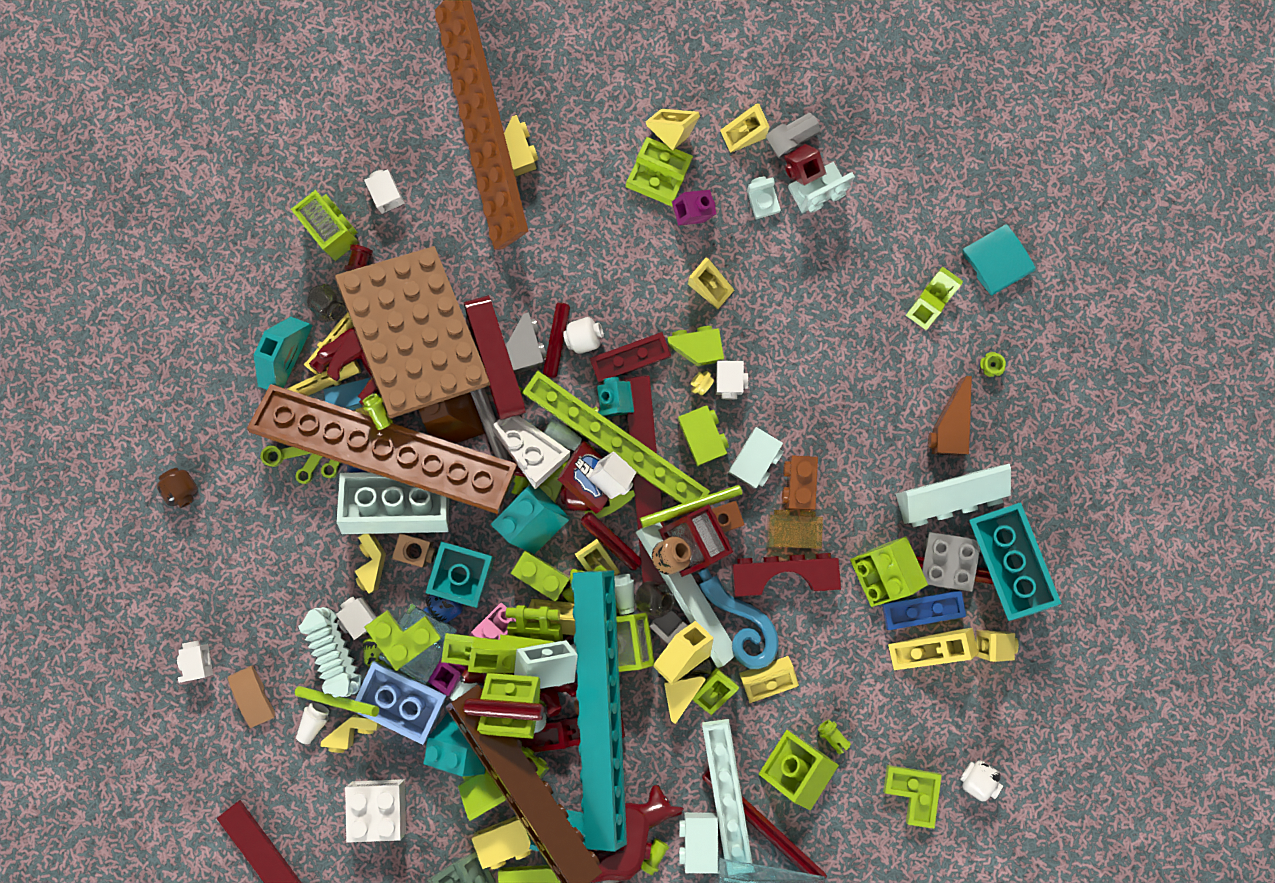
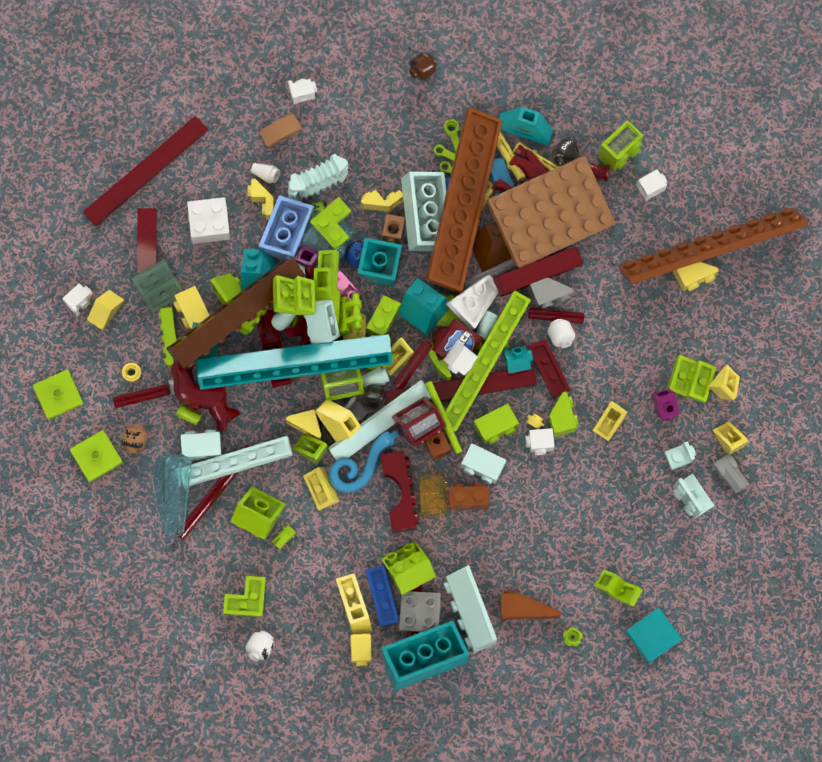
camera: 80 degrees right, 10 degrees down
lime bar [295,686,379,717] -> none
white brick [336,597,377,640] -> none
lime pin [363,394,392,430] -> none
dark red axle [463,698,544,721] -> none
medium nougat head [652,537,692,575] -> none
dark red brick [784,144,827,186] -> none

